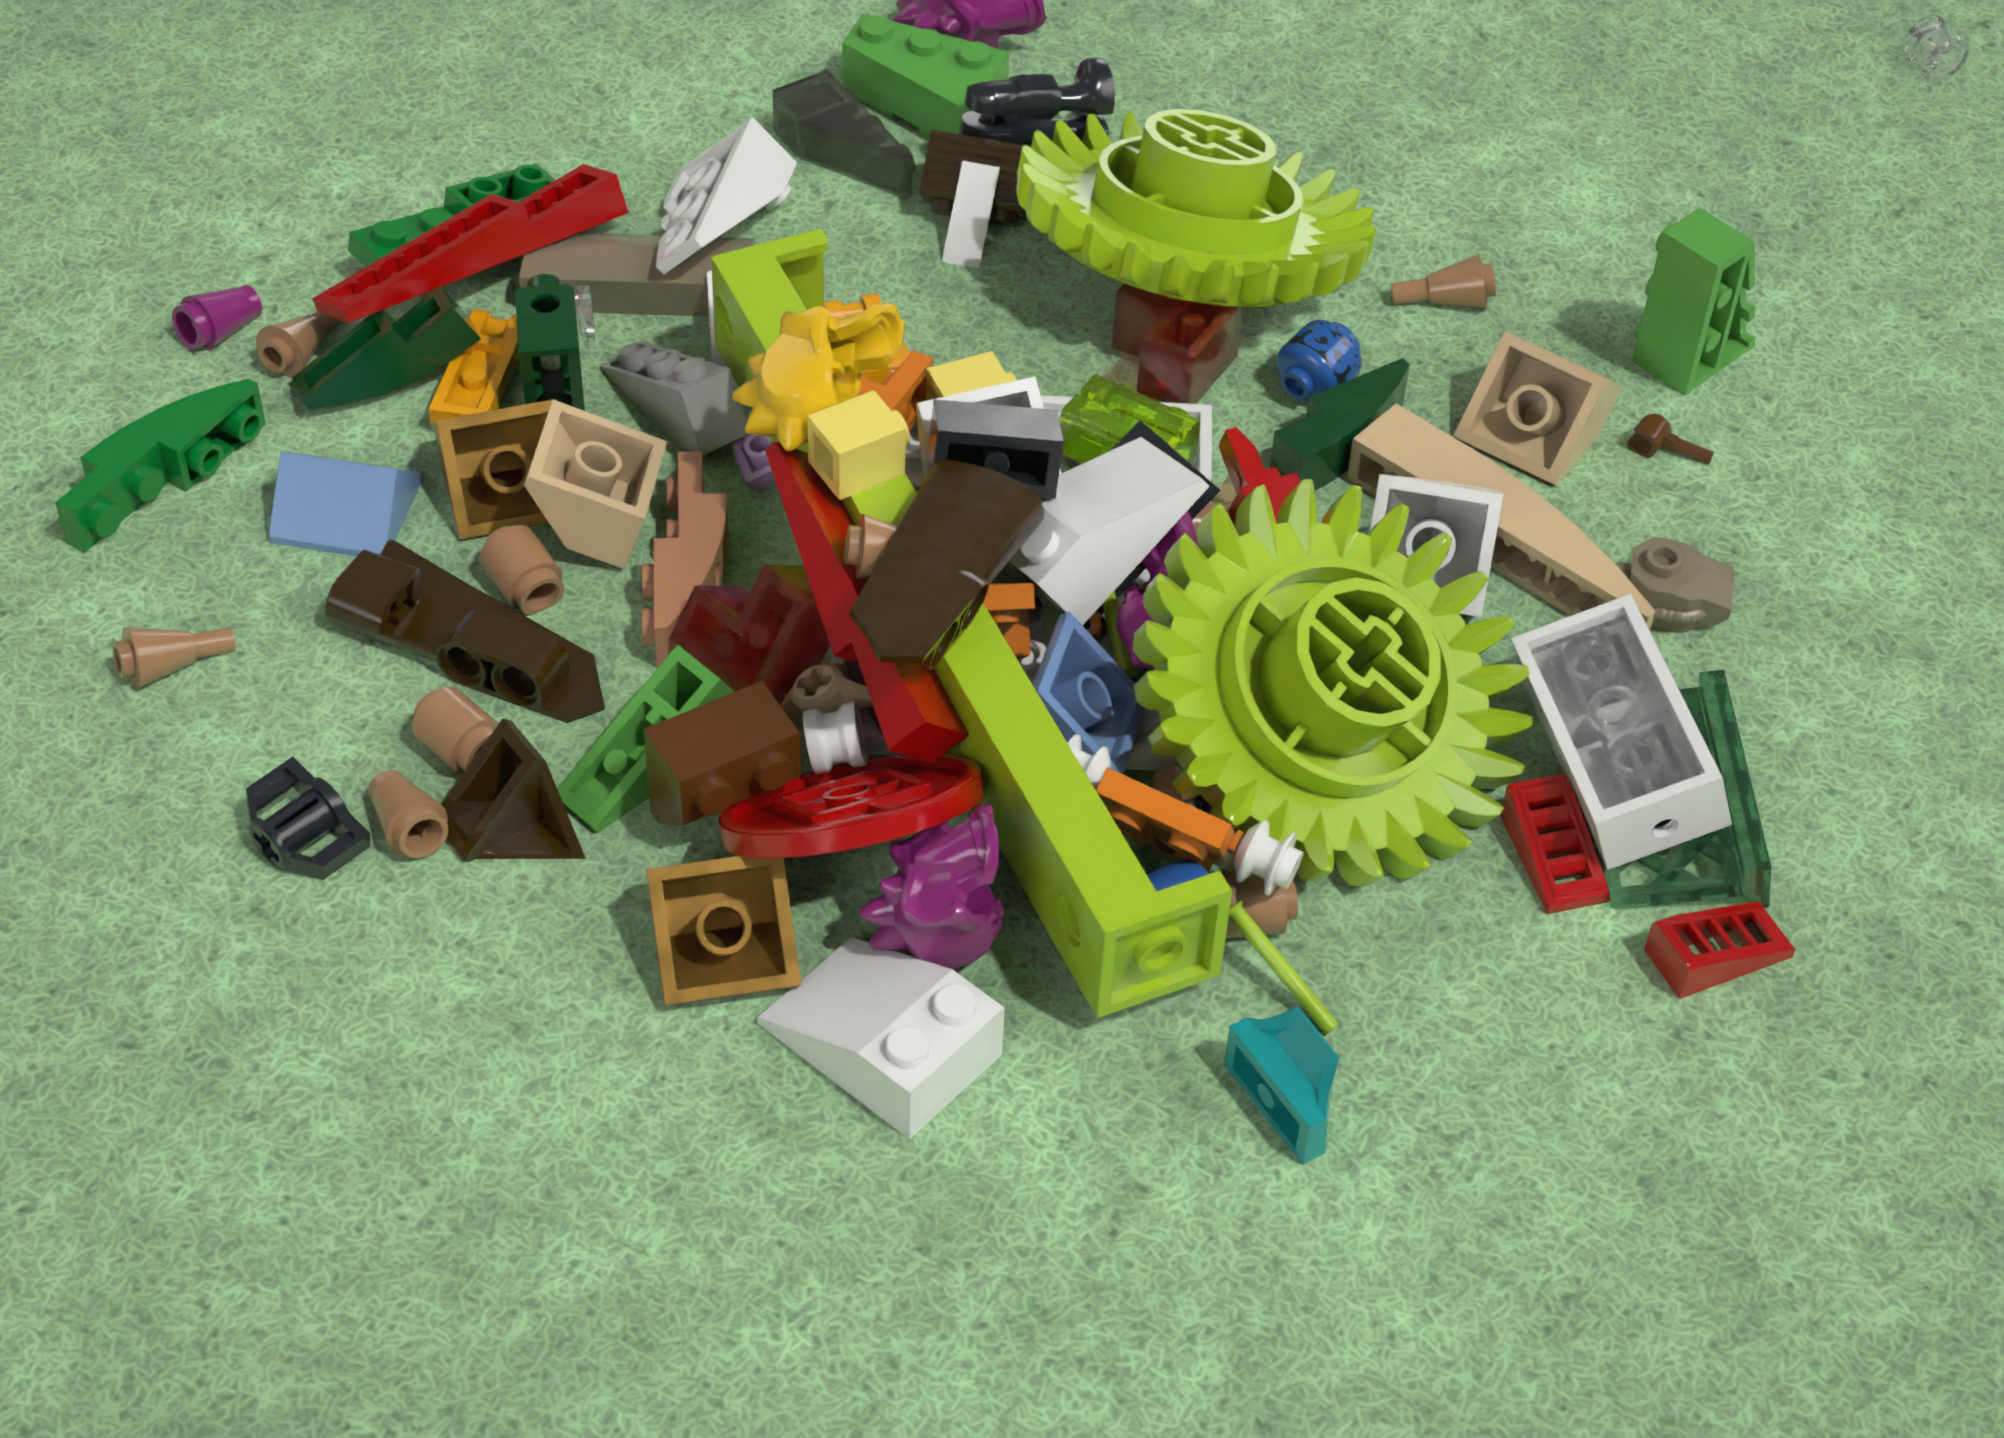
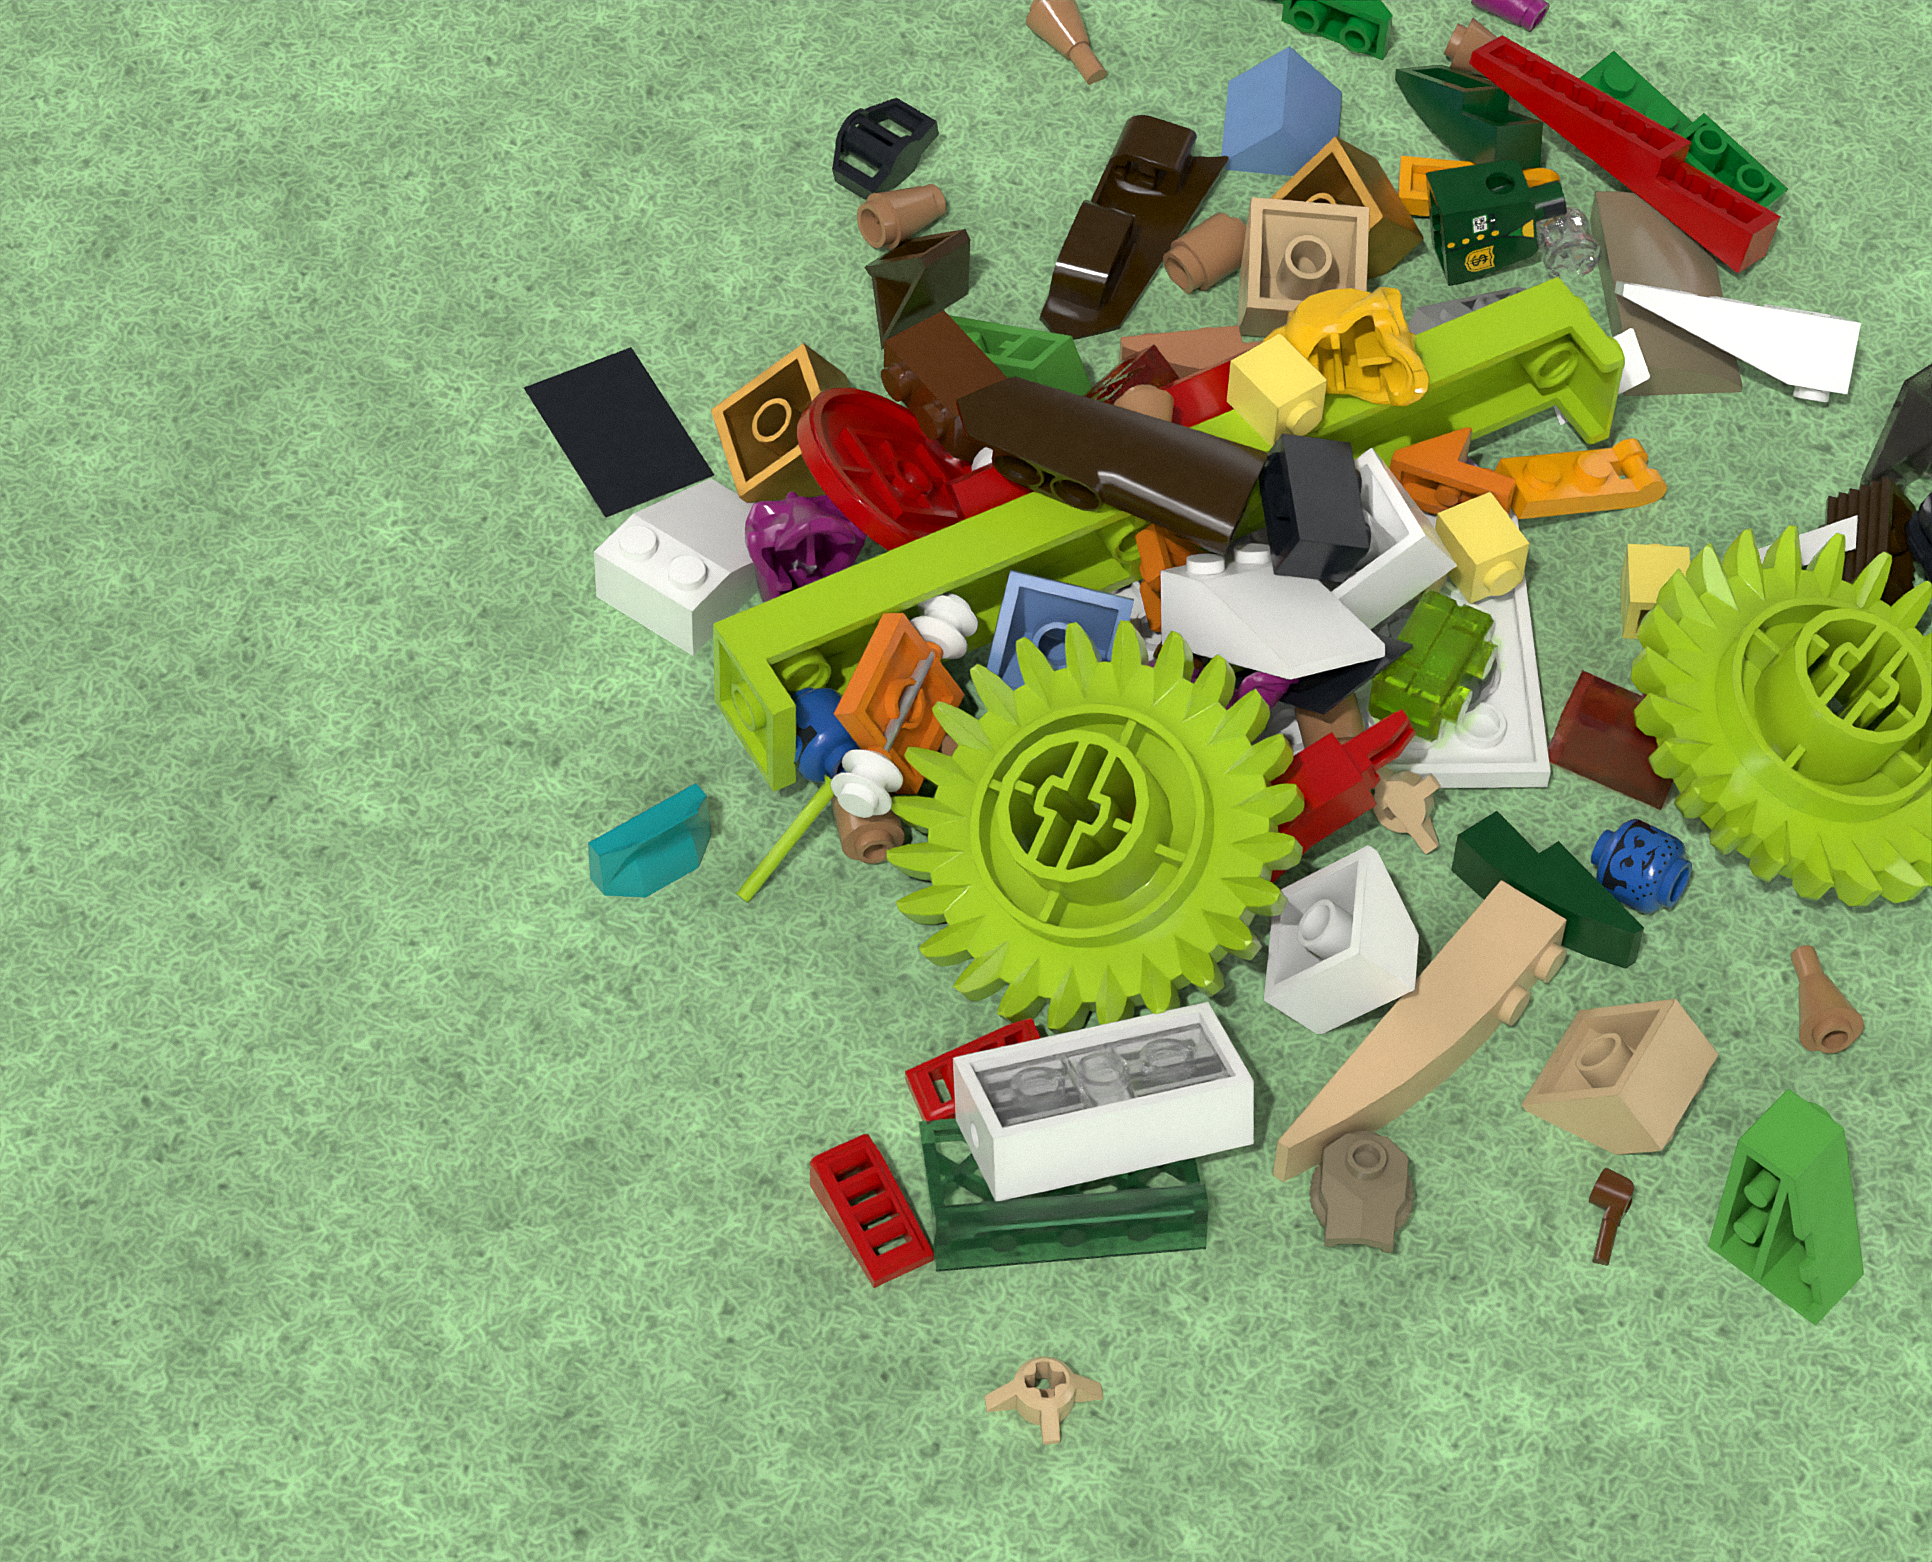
camera: 85 degrees right, 5 degrees up
medium nougat brick [412,687,499,774] -> none
none -> black piece [524,347,715,518]
none -> tan piece [984,1356,1103,1445]
none -> light yellow brick [1620,544,1690,639]

